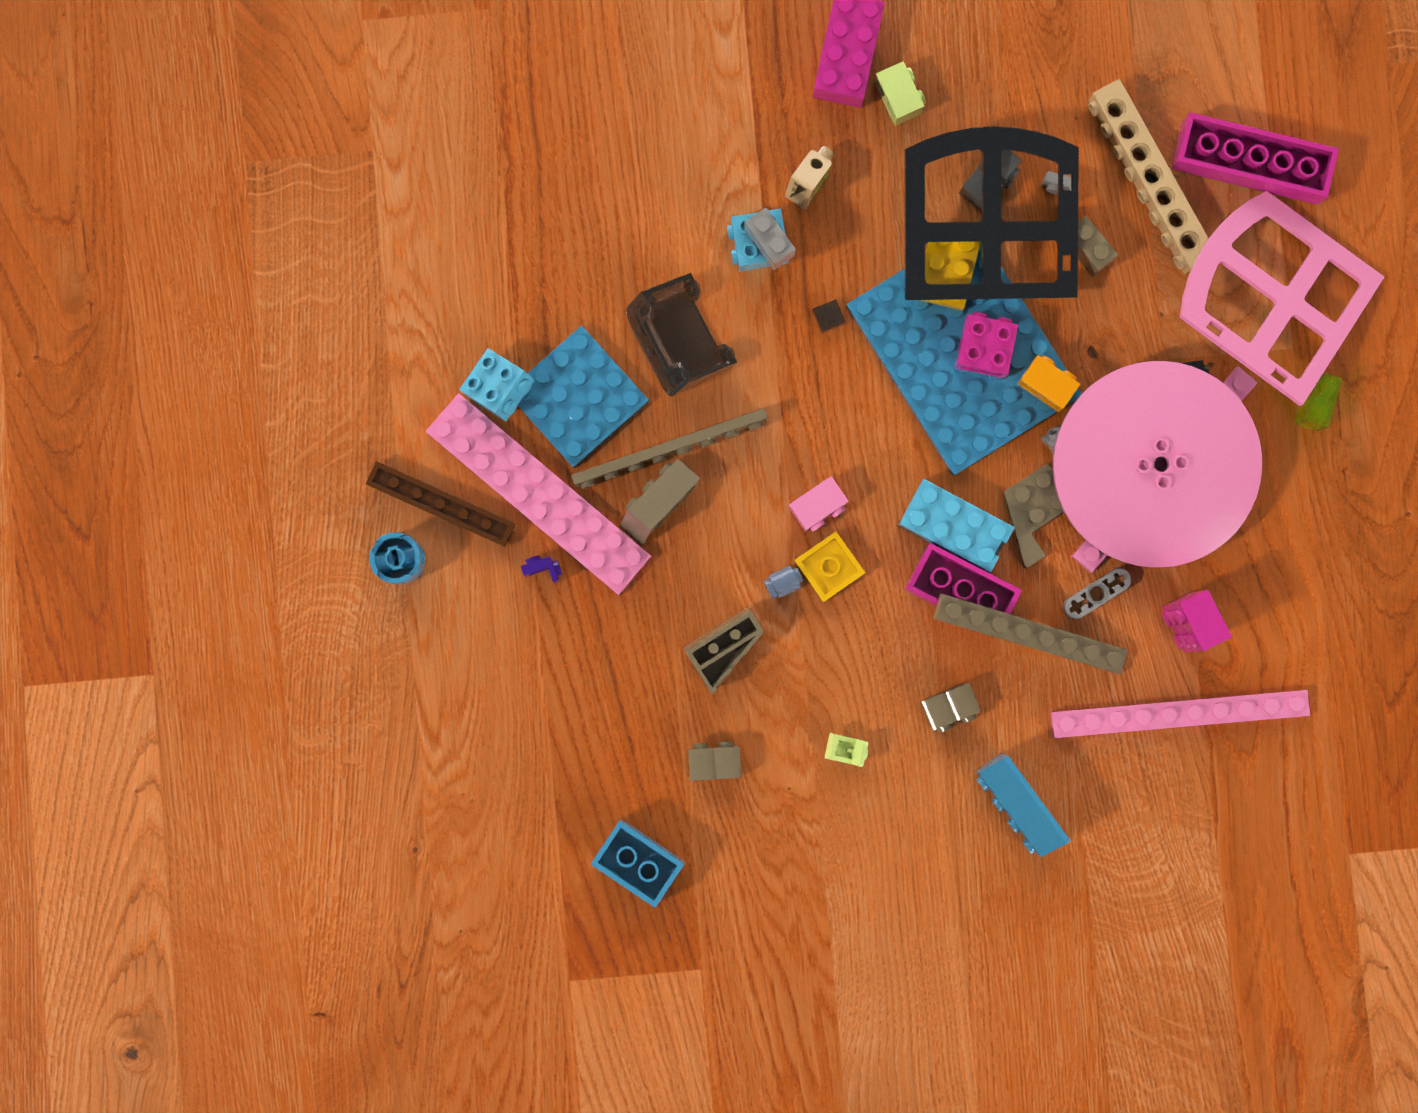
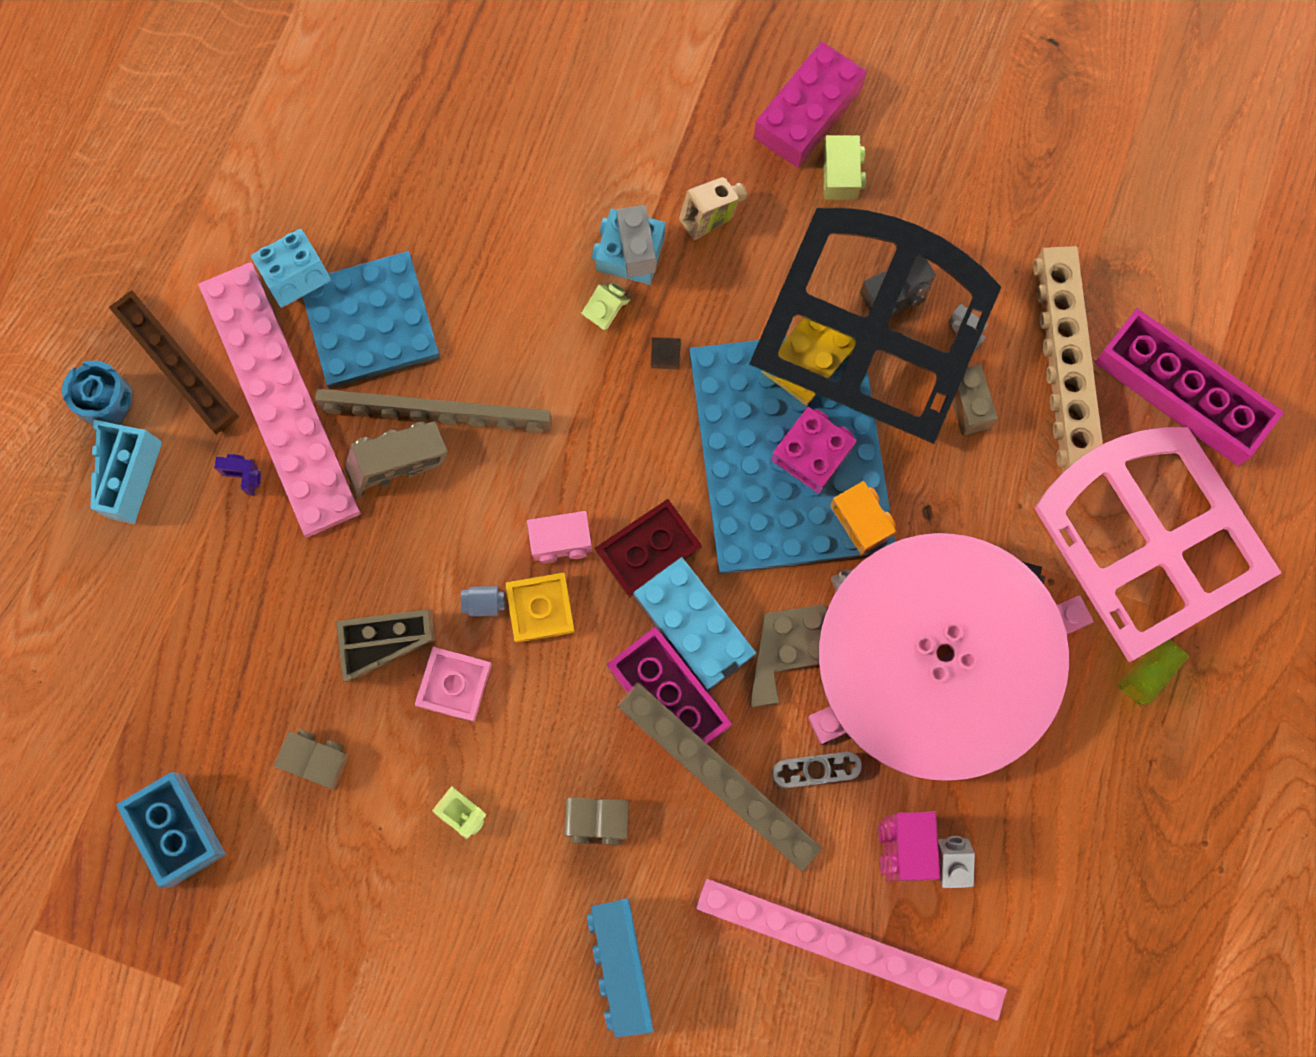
camera: 20 degrees right, 10 degrees down
clear smoke windscreen [626,273,737,396] -> none
none -> medium azure wedge [90,420,162,524]
none -> bright pink plate [415,647,492,723]
none -> yellowish green bracket [581,283,630,330]
none -> dark red plate [595,499,702,598]
none -> light grey bracket [938,836,975,888]

